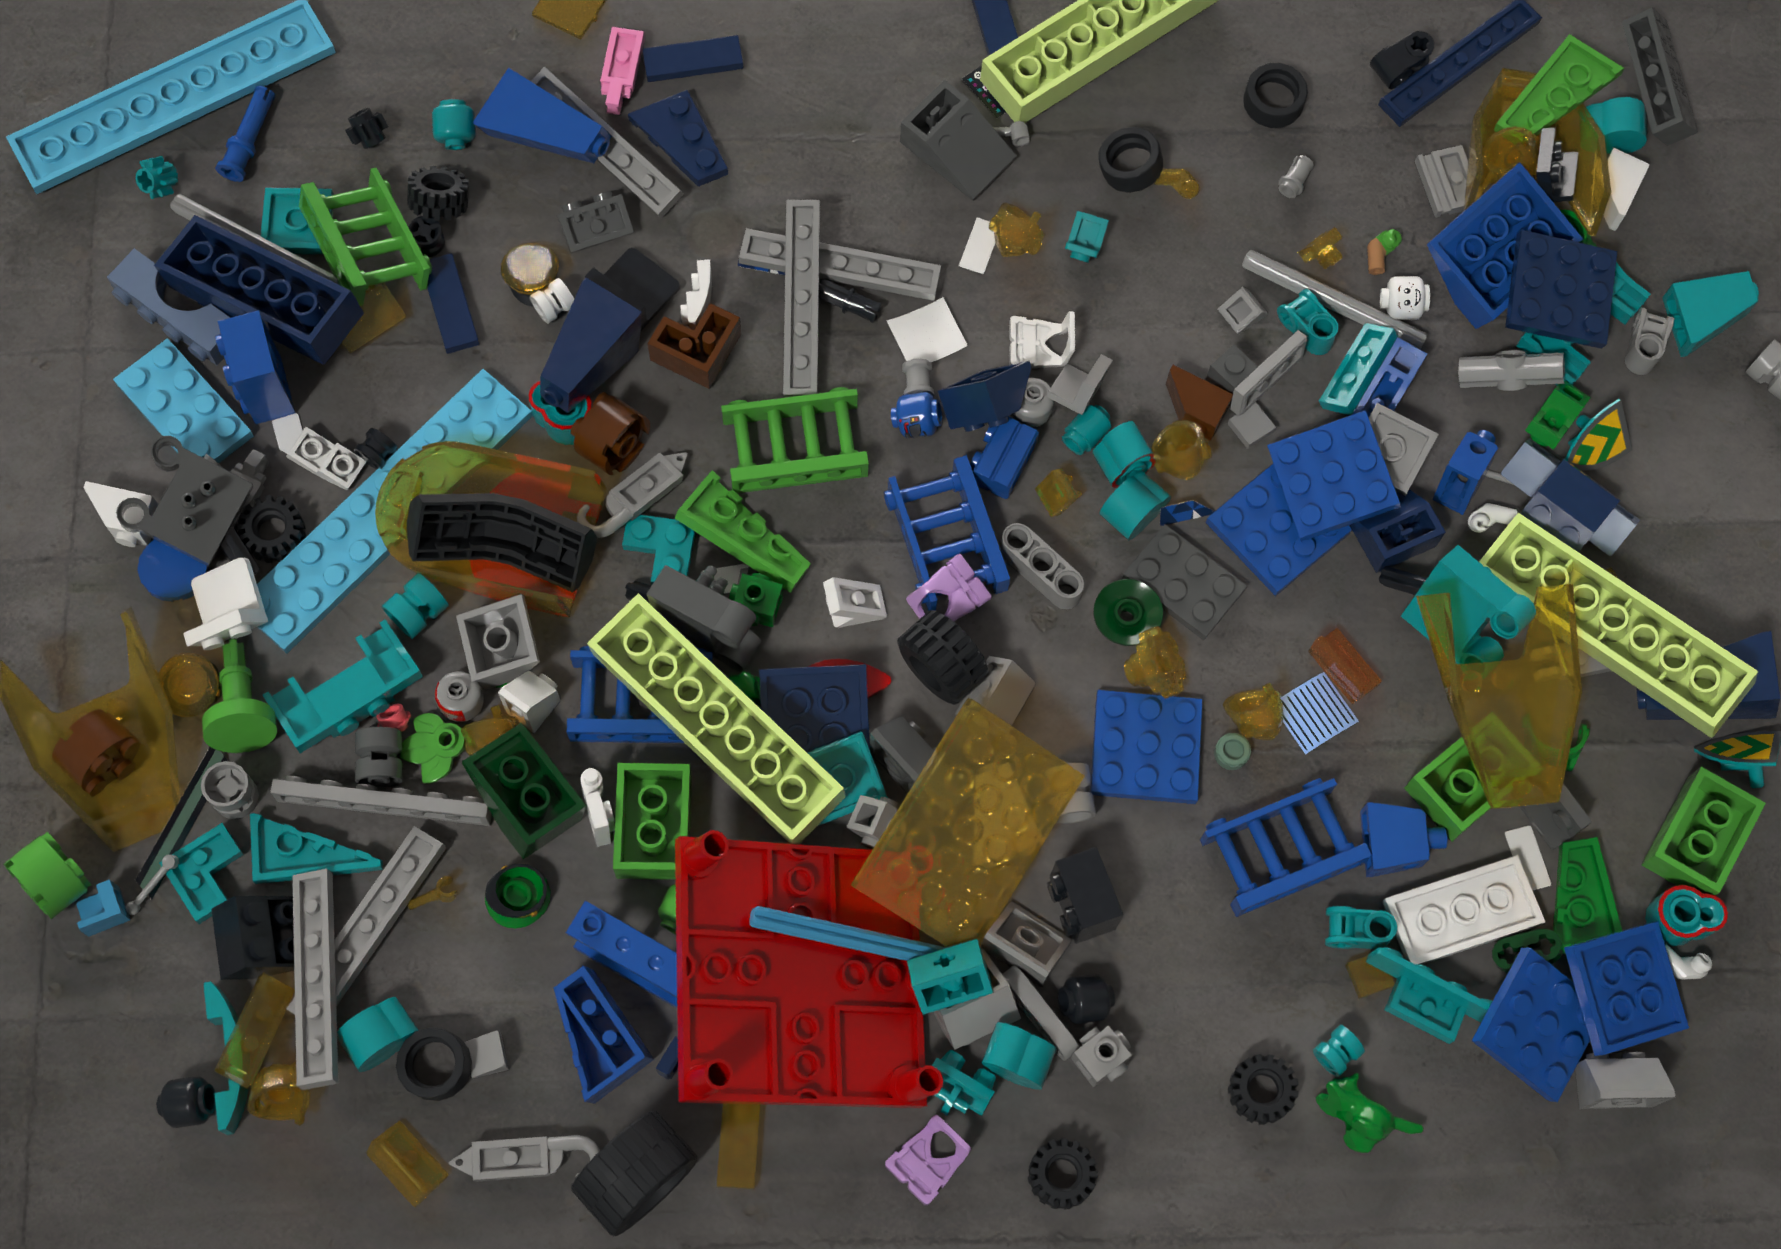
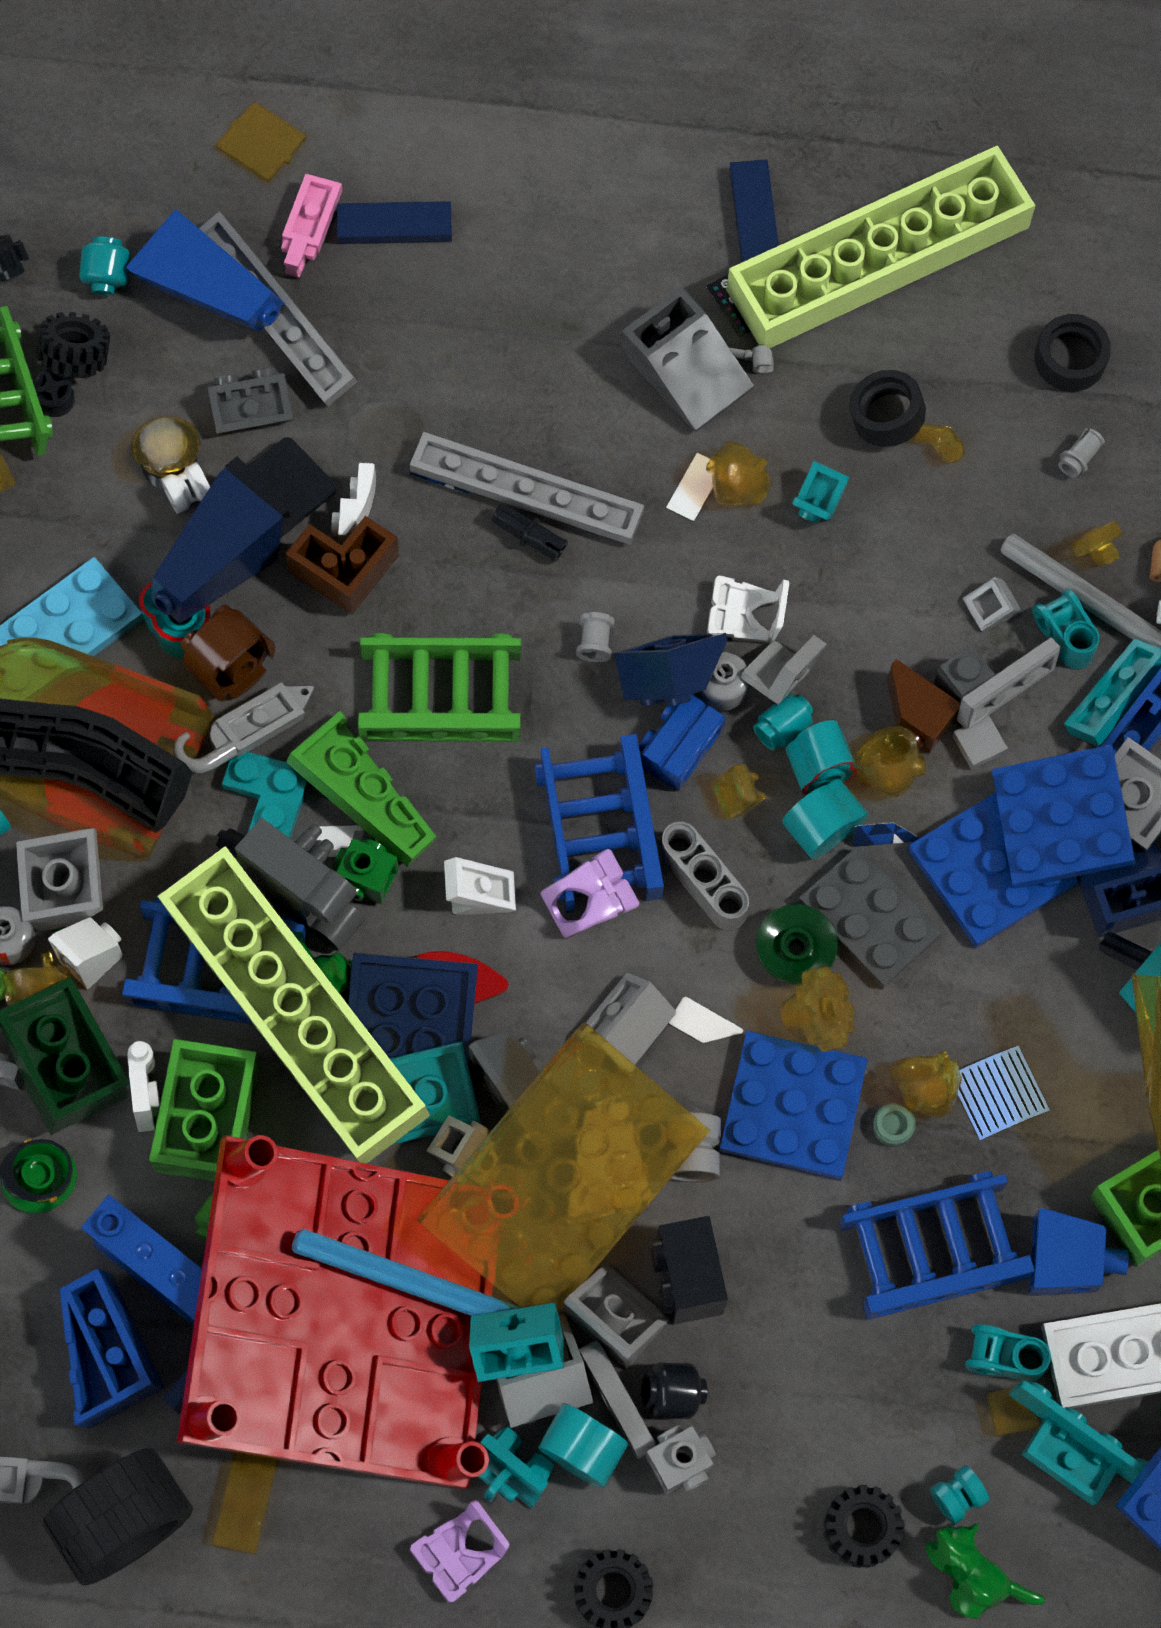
camera: 10 degrees right, 0 degrees up
dark blue tile [427,253,480,354] -> none
dark blue wing [628,90,728,187] -> none
light grey plate [783,200,820,398] -> none
white sticker [887,297,968,362] -> none
blue head [891,392,943,438] -> none
black tyre [897,610,989,705] -> none
clear orange panel [1308,628,1382,705] -> none
none -> white sticker [669,997,743,1043]

